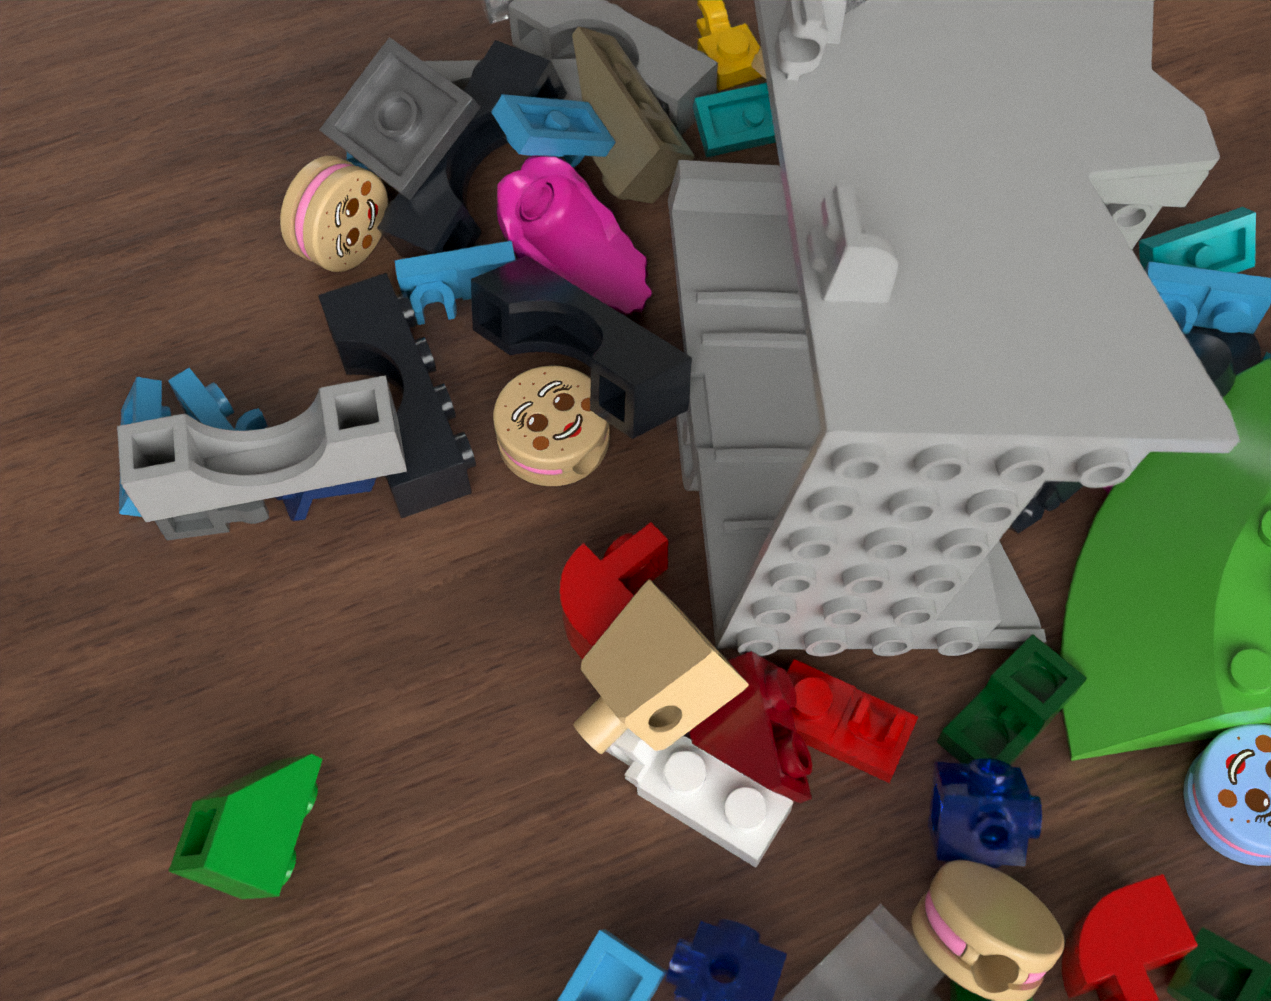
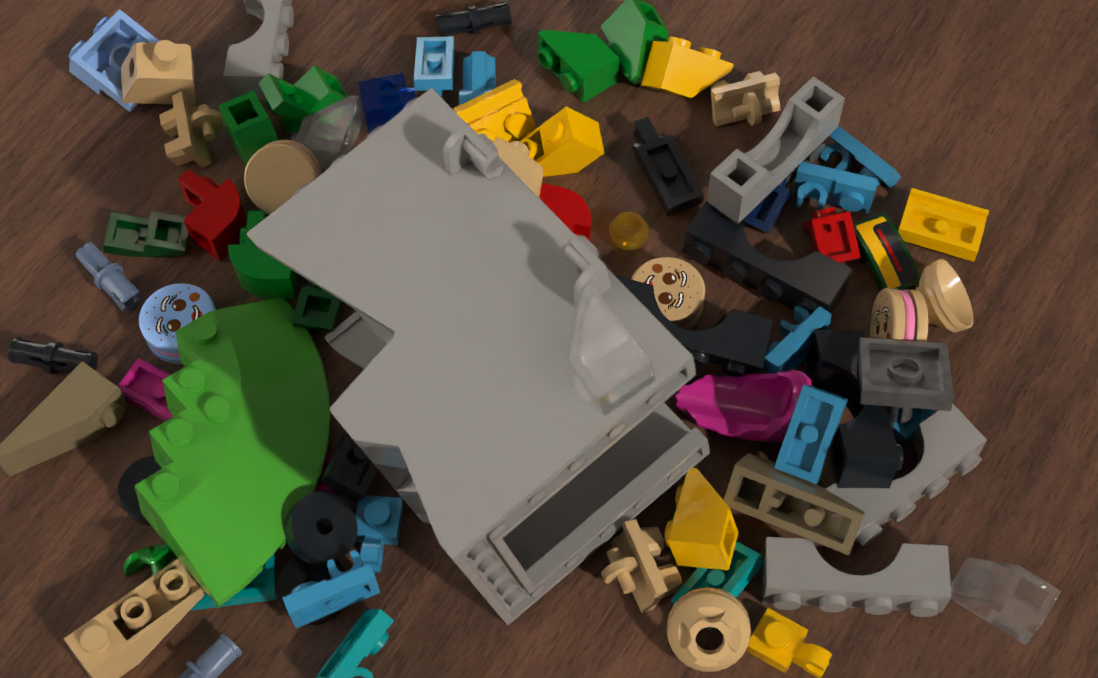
camera: 145 degrees right, 0 degrees up
none -> green brick [228,211,298,300]
none -> yellow plate [453,79,536,143]
none -> dark azure piece [459,51,496,105]
none -> yellow slope [519,106,604,177]
none -> green slope [537,29,619,103]
none -> clear yellow plate [609,212,649,250]
none -> black hinge [633,117,704,216]
none -> yellow slope [641,36,734,98]
none -> yellow slope [665,468,738,570]
none -> tan hips [711,71,780,127]
none -> red bracket [803,207,861,263]
none -> slope [853,213,920,292]
none -> yellow plate [898,188,989,262]
none -> tan piece [916,259,973,333]

